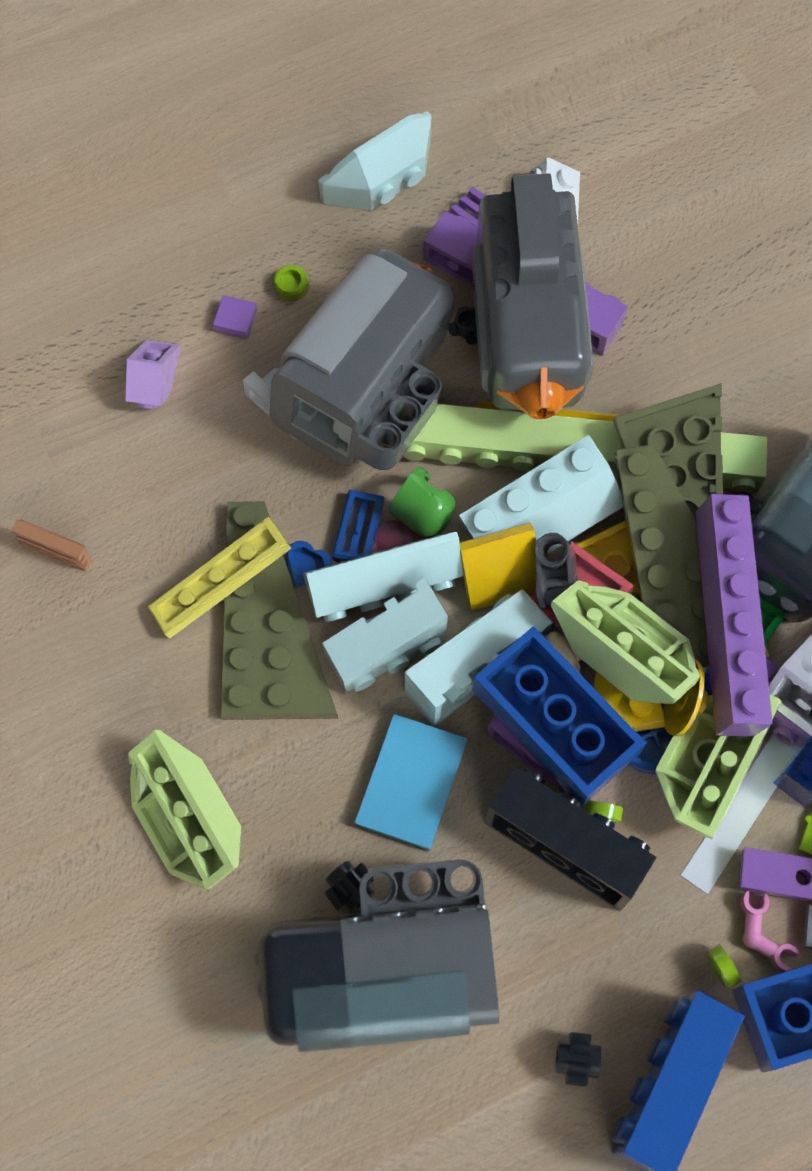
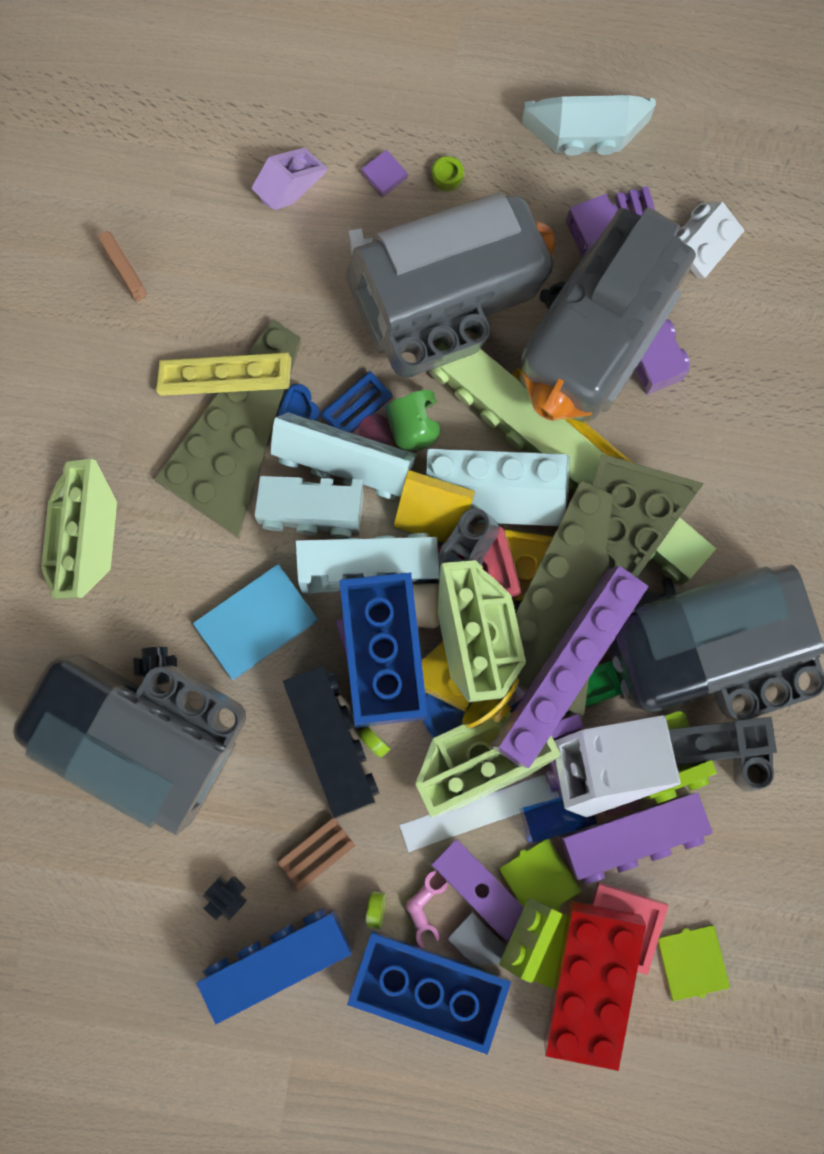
camera: 30 degrees right, 10 degrees up
none -> nougat tile [278,818,356,891]

